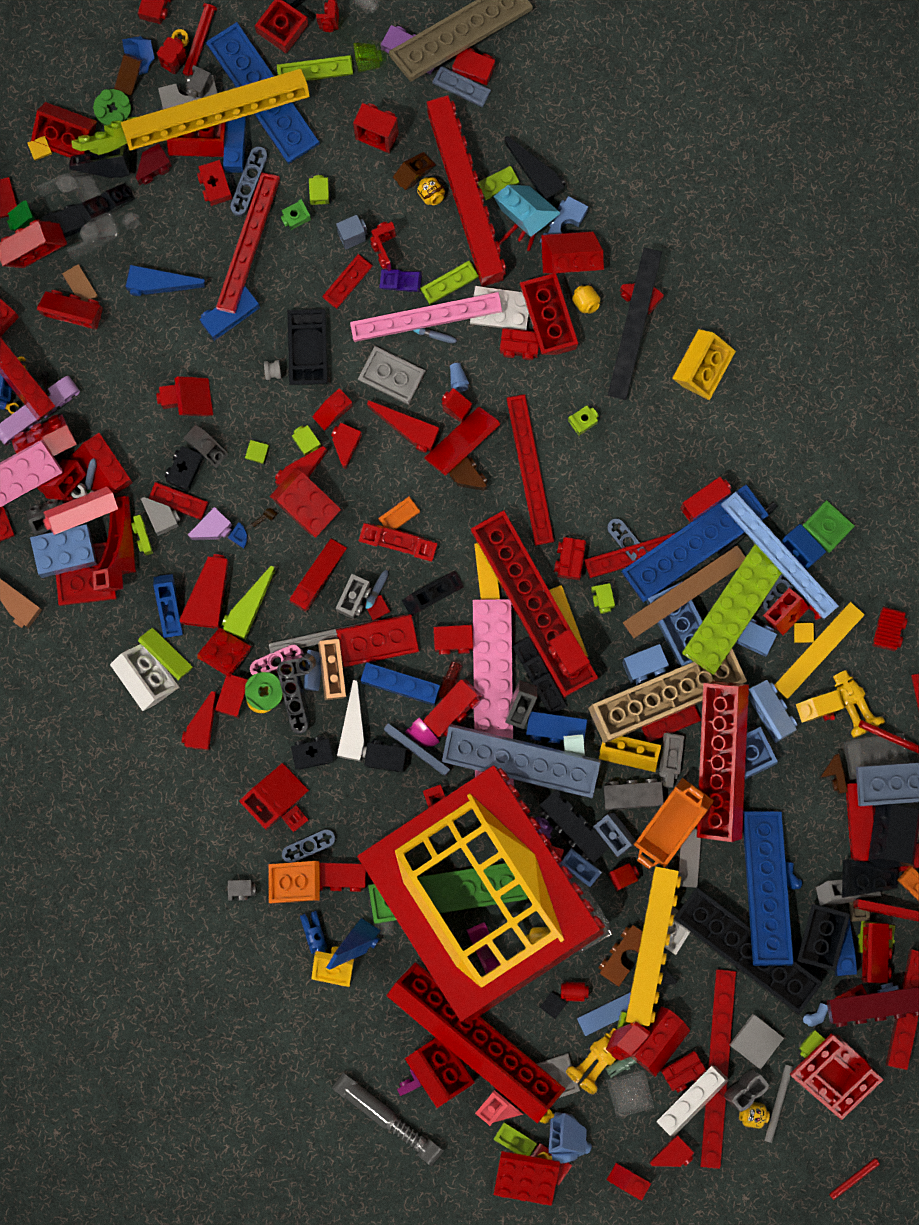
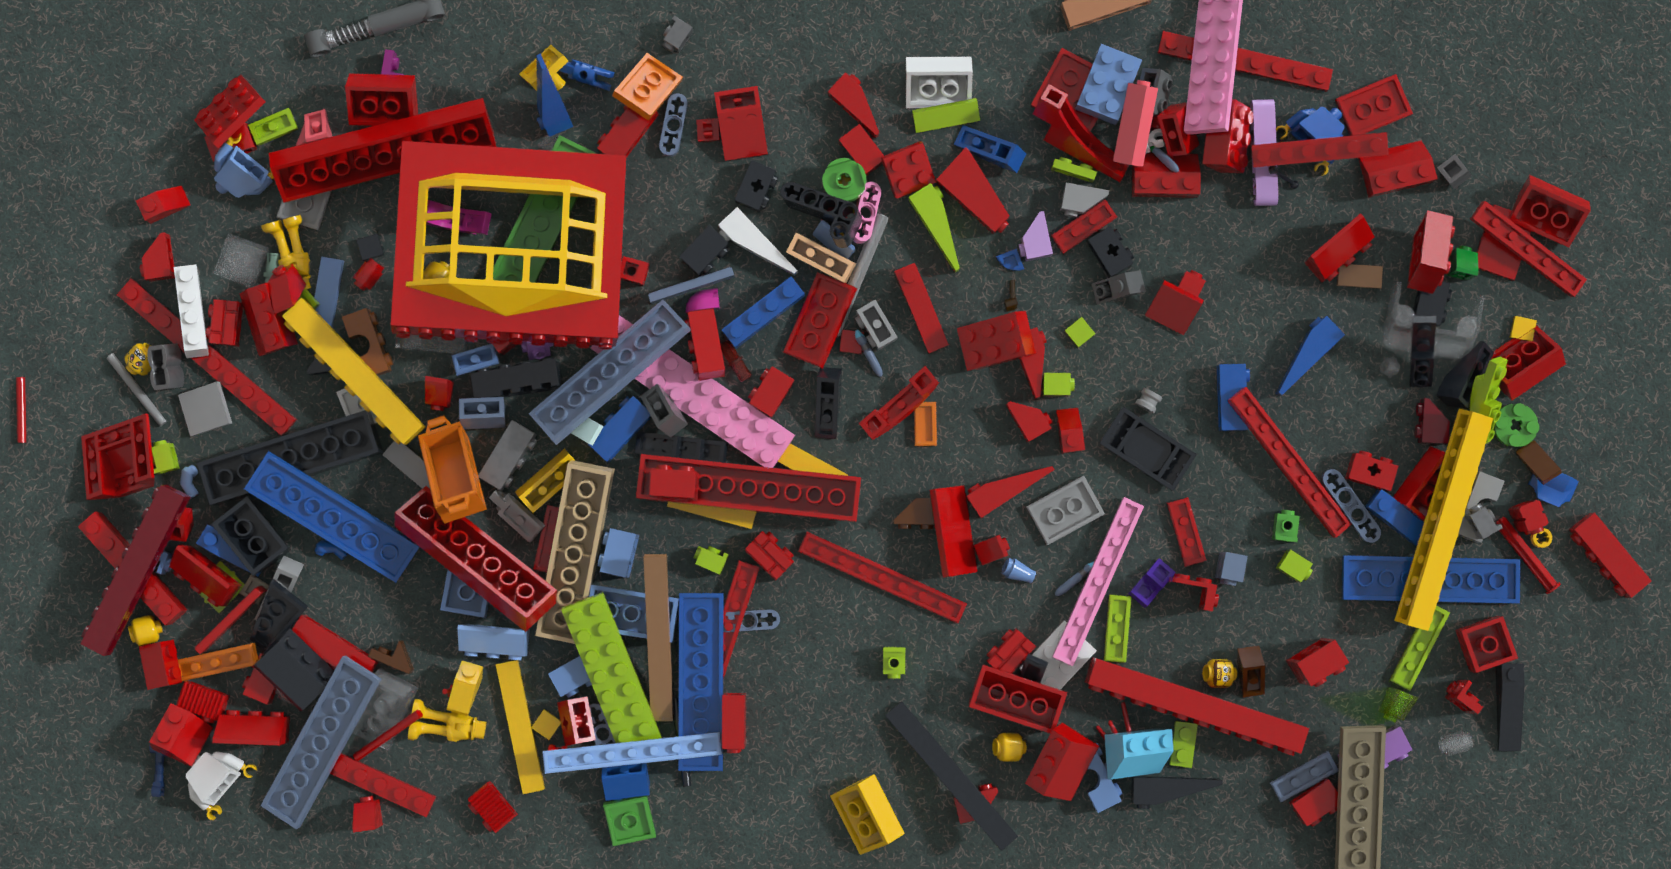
camera: 125 degrees right, 5 degrees up
none -> black tile [1019,653,1049,683]

